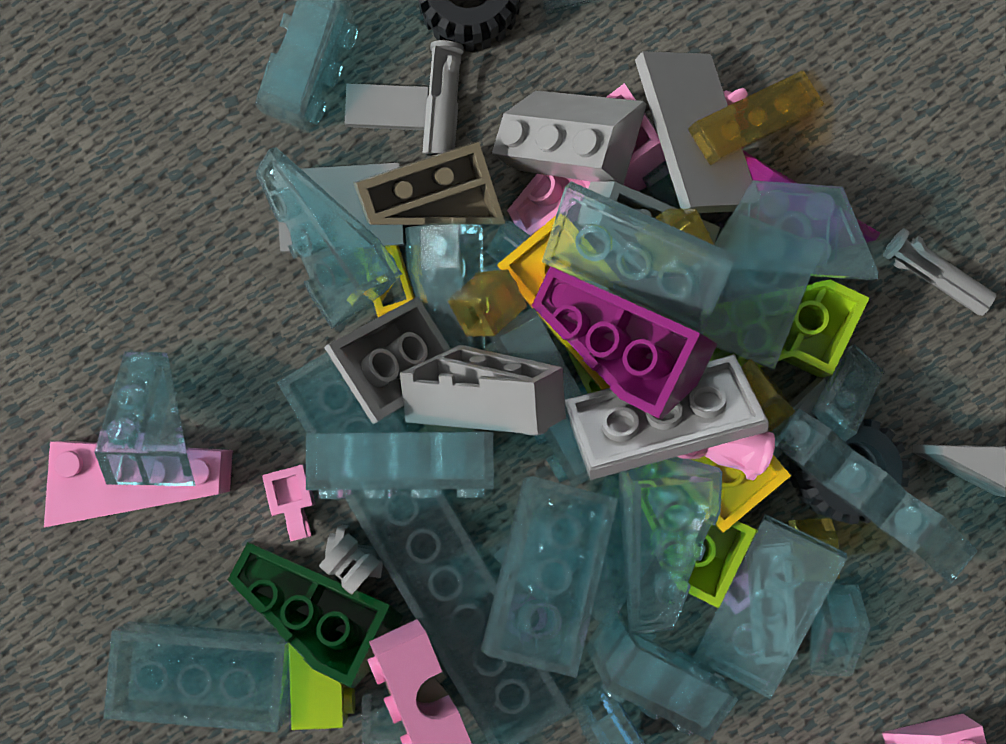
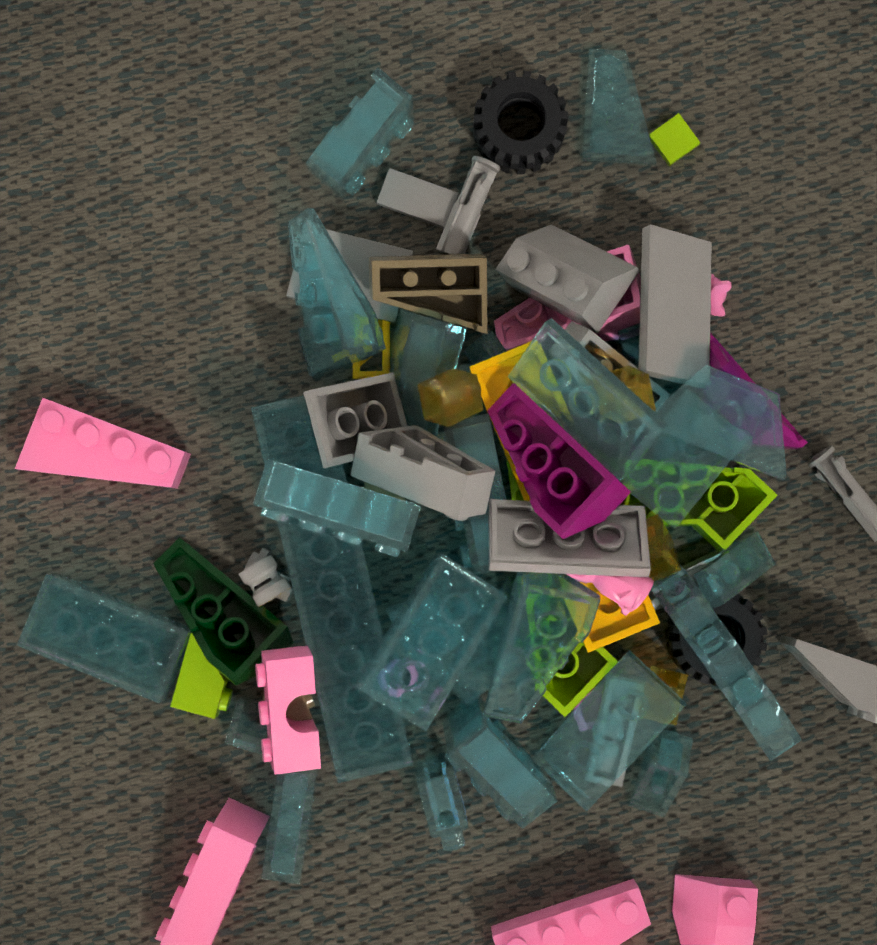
camera: 15 degrees right, 0 degrees up
clear light blue wedge [94,351,196,486] -> none
bright pink plate [262,464,315,541] -> none
clear yellow tile [688,70,825,166] -> none

